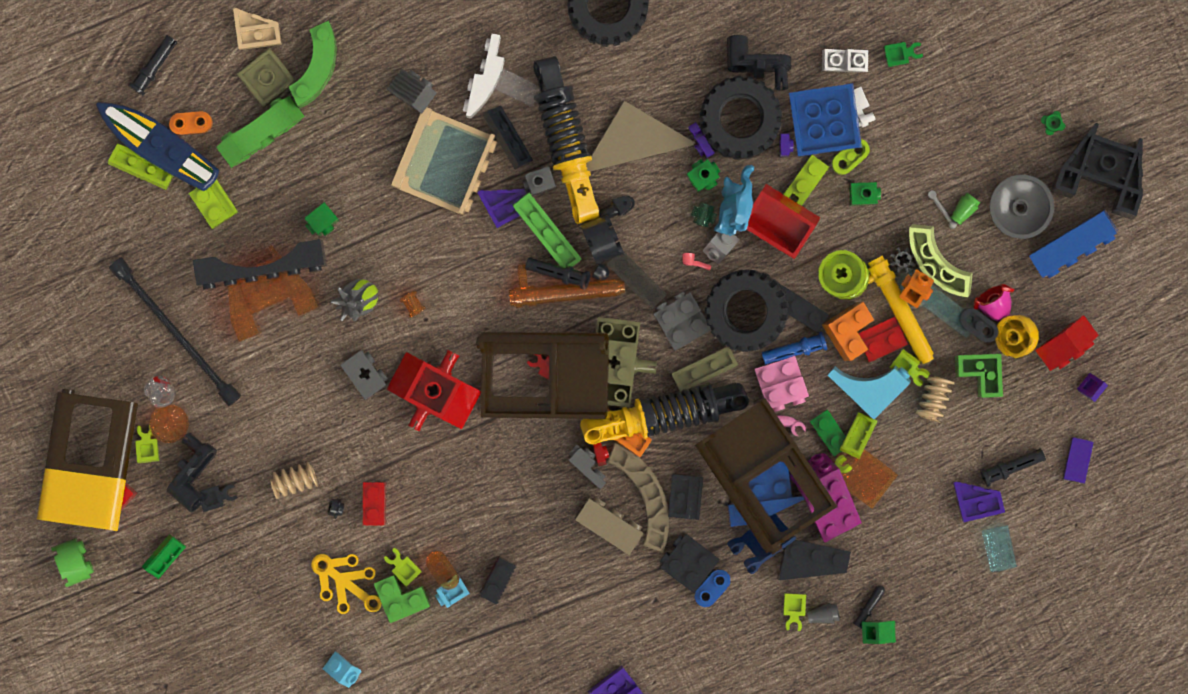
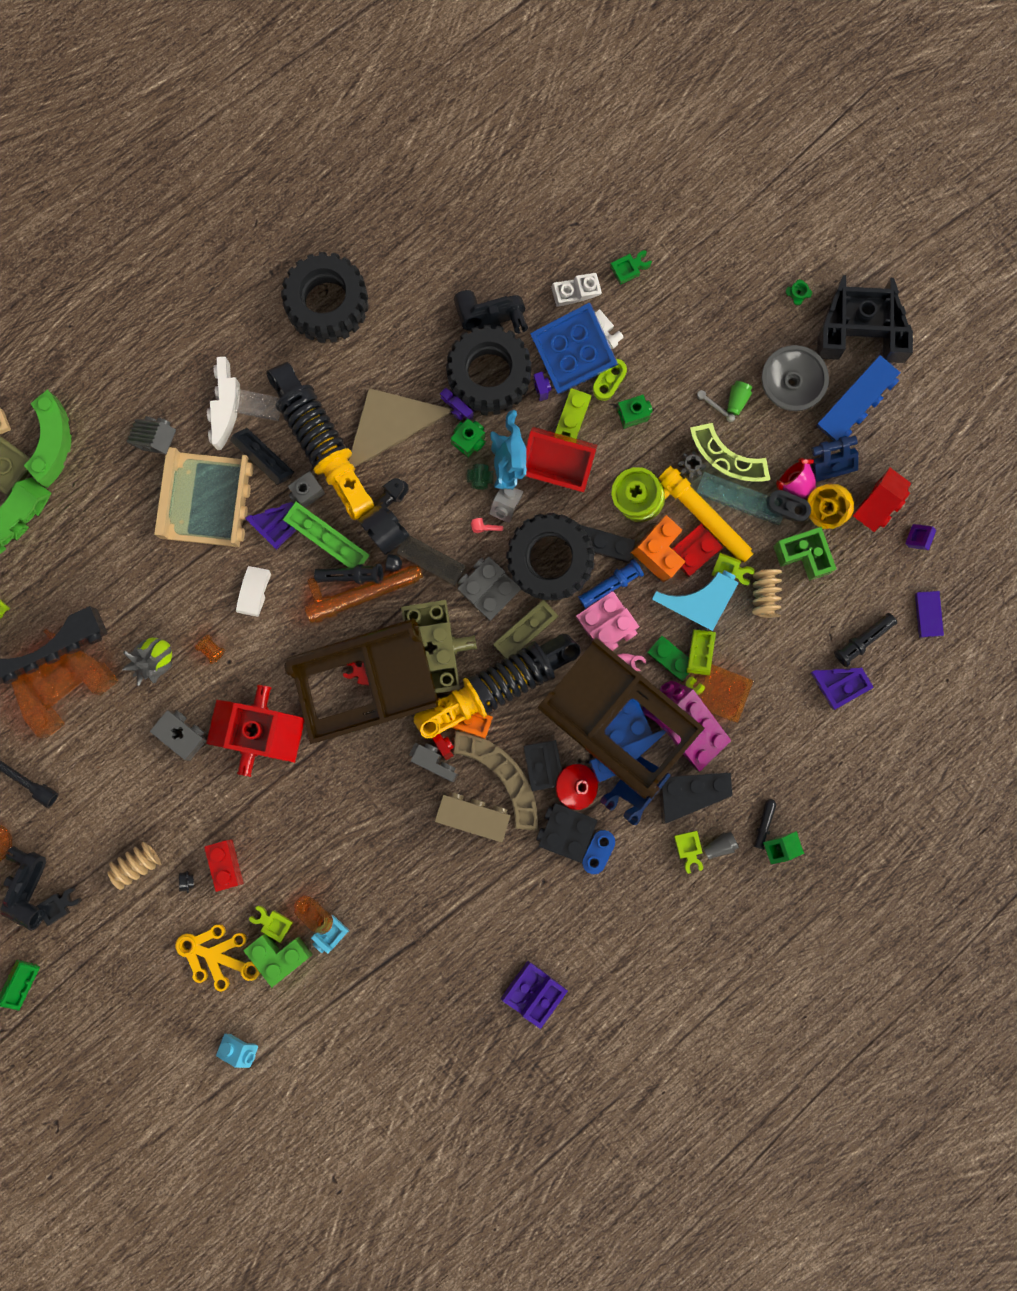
camera: 15 degrees left, 5 degrees down
green brick [305,202,339,236] -> none
black brick [479,556,517,604] -> none
orange brick [899,269,934,308] -> none
clear light blue slope [982,525,1017,572] -> none
none -> white slope [236,566,271,617]
none -> red dish [556,764,598,810]
none -> dark blue plate [811,436,859,482]

